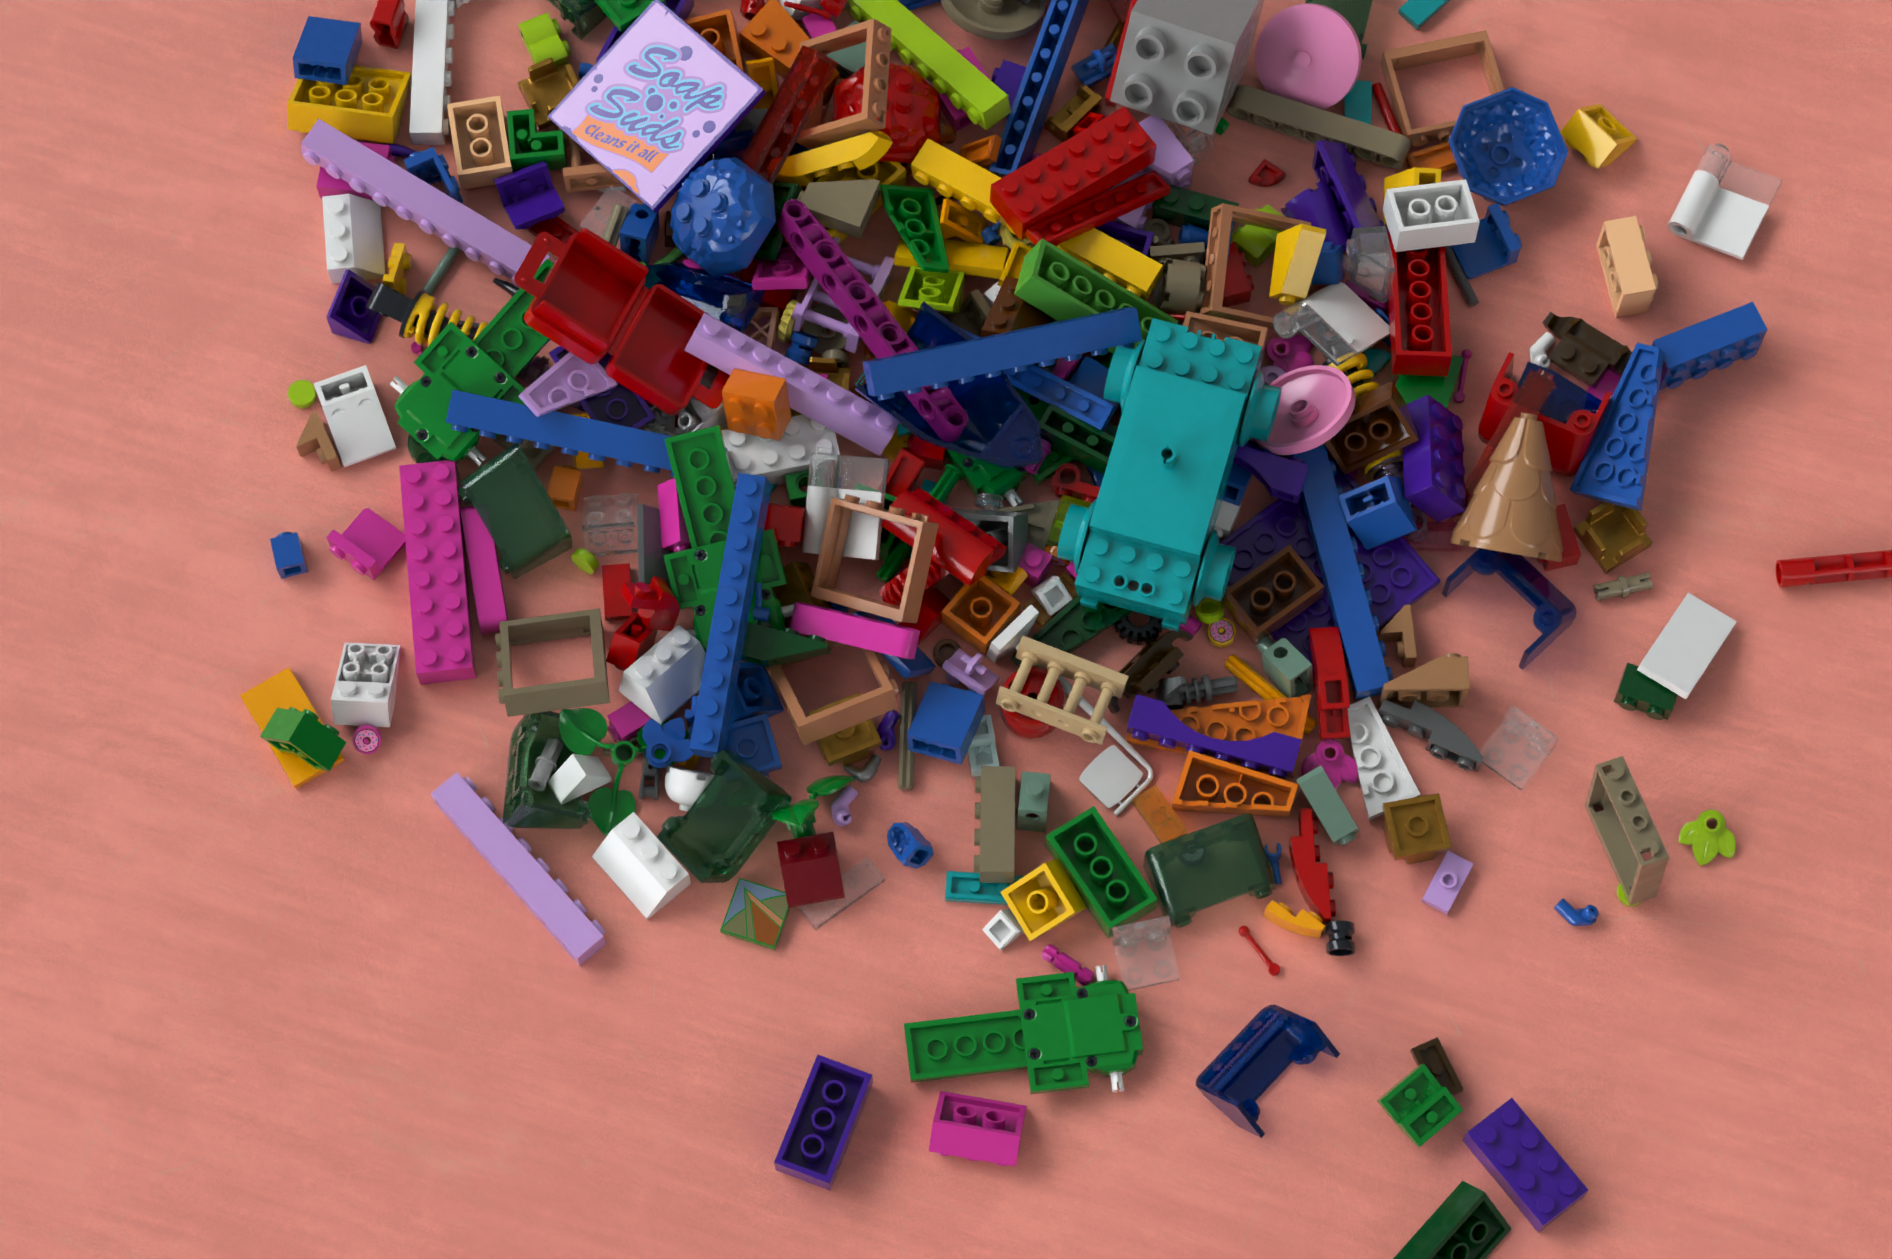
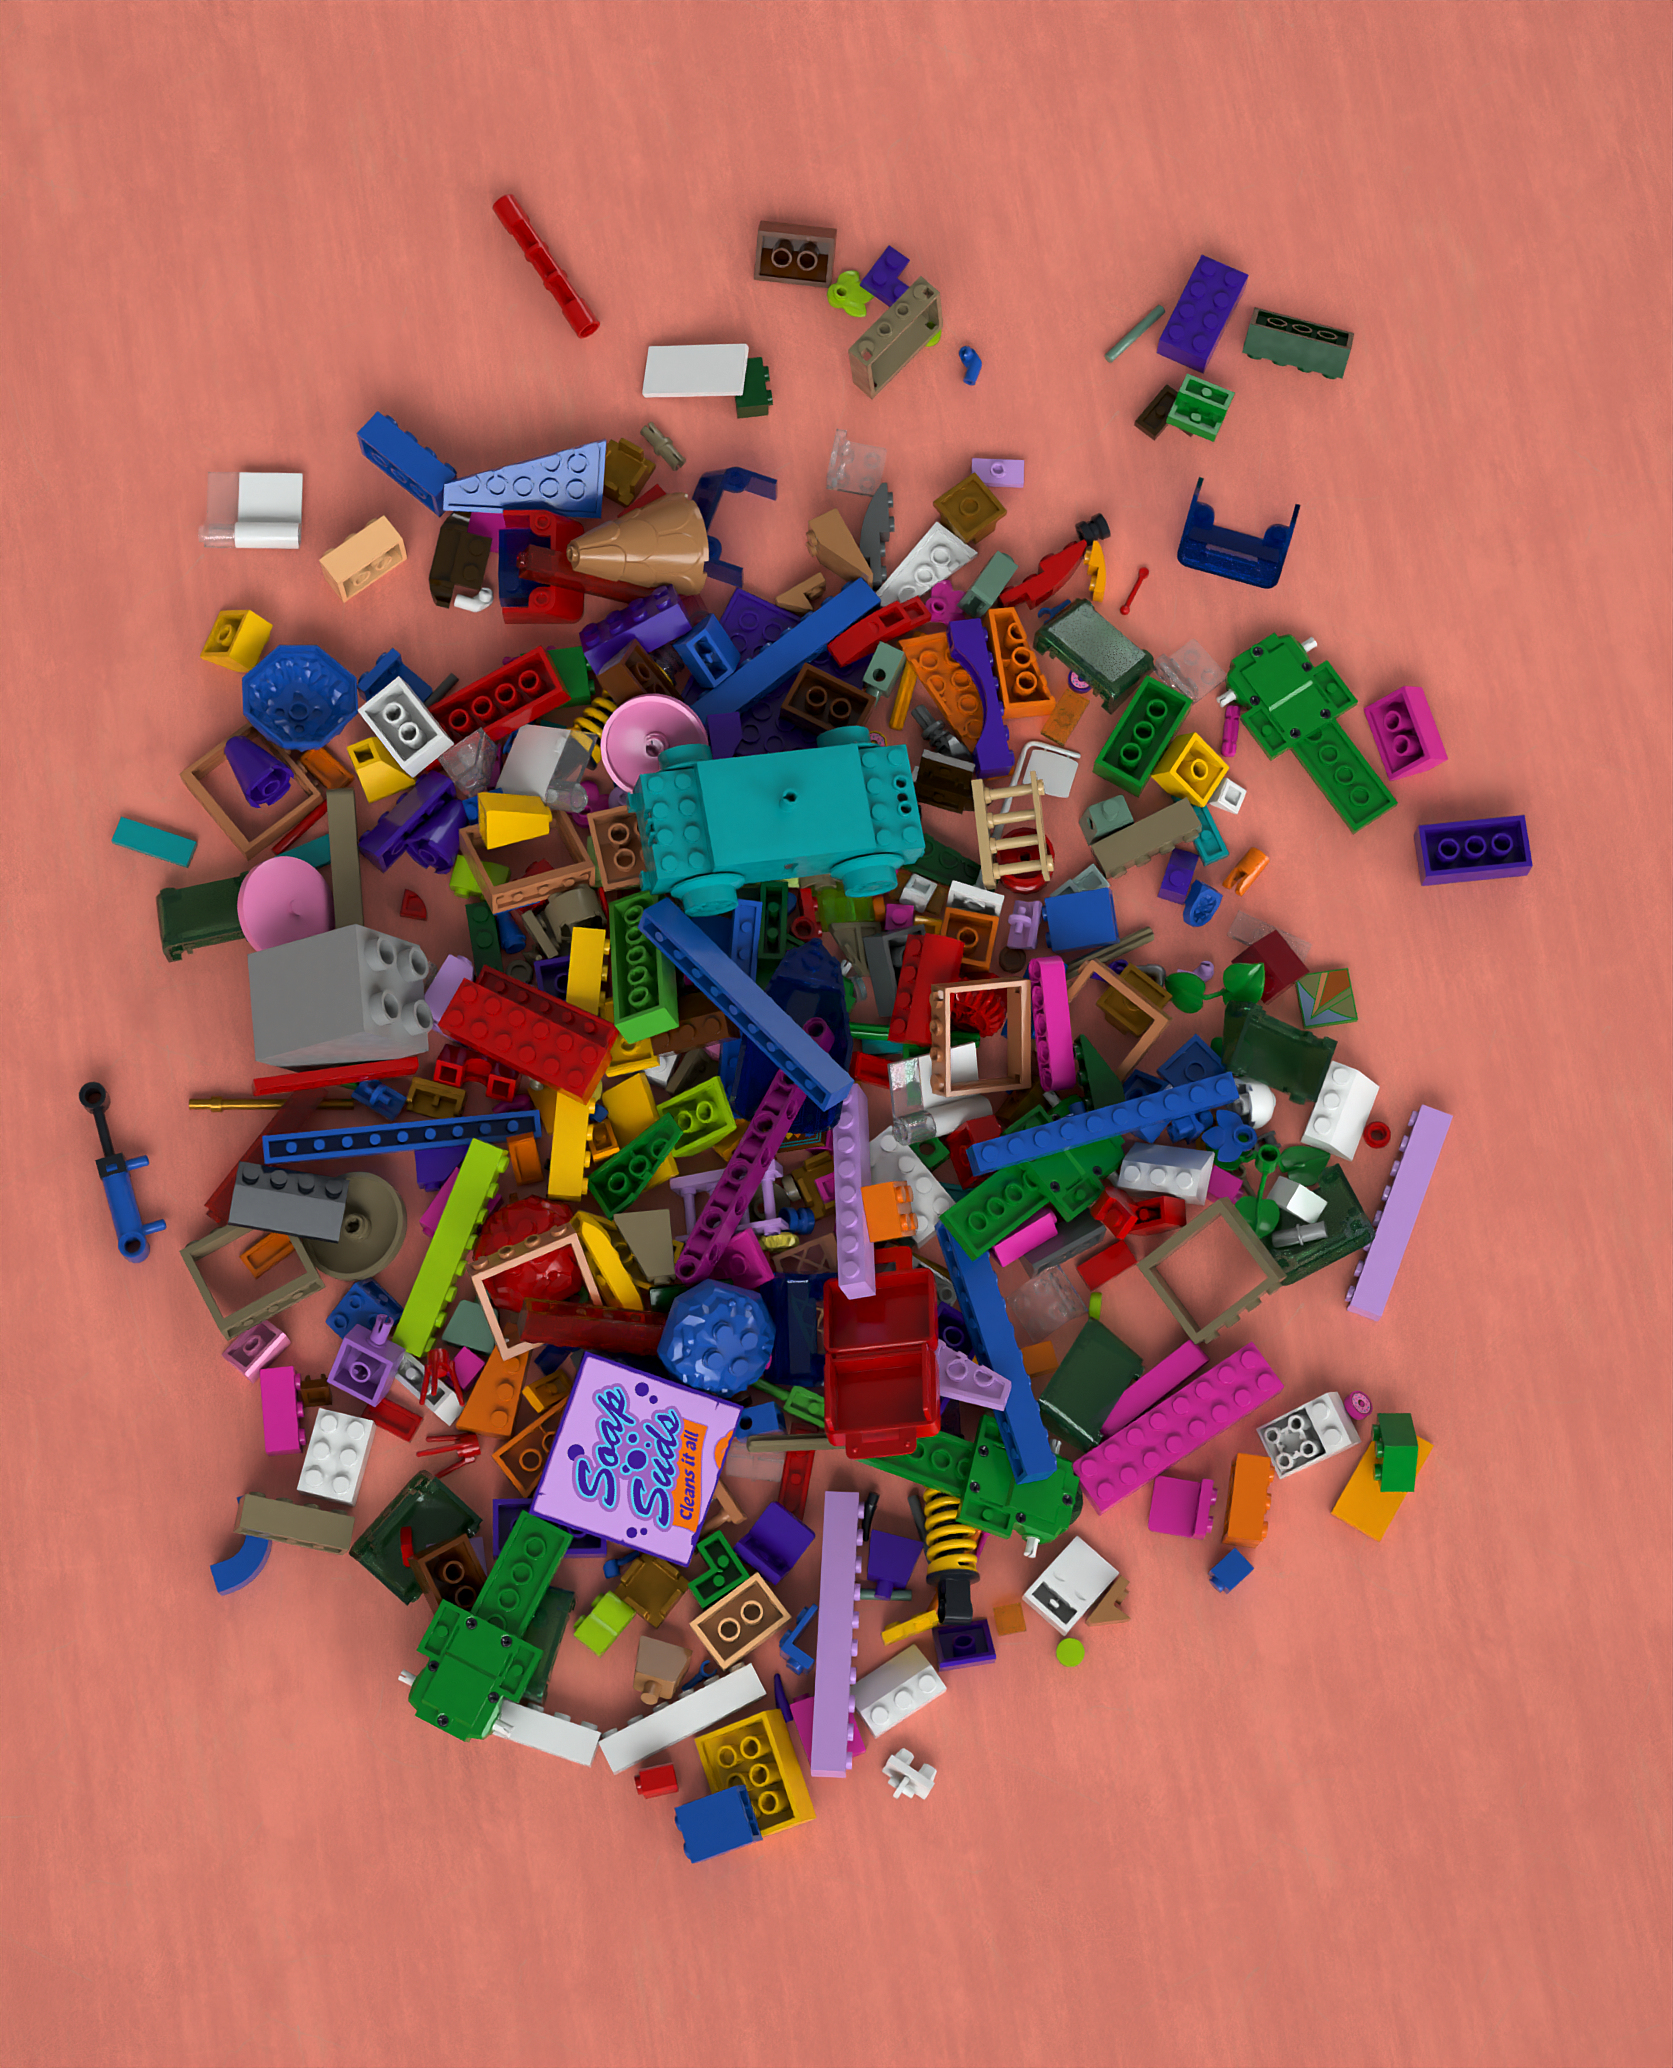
camera: 120 degrees left, 5 degrees up
none -> dark purple cone [224,735,294,808]
none -> medium nougat torso [633,1635,693,1705]
none -> blue hand [681,1660,717,1692]
none -> reddish brown slope [754,221,837,288]
none -> dark purple plate [860,245,910,307]
none -> dark purple torso [867,1529,924,1601]
none -> white hips [882,1748,937,1800]
none -> clear yellow tile [993,1602,1026,1637]
none -> sand green bar [1104,305,1165,363]
none -> dark purple slope [1158,848,1199,905]
none -> orange hinge [1222,847,1270,897]
none -> orange brick [1222,1453,1275,1549]
none -> red plate [1363,1121,1391,1149]

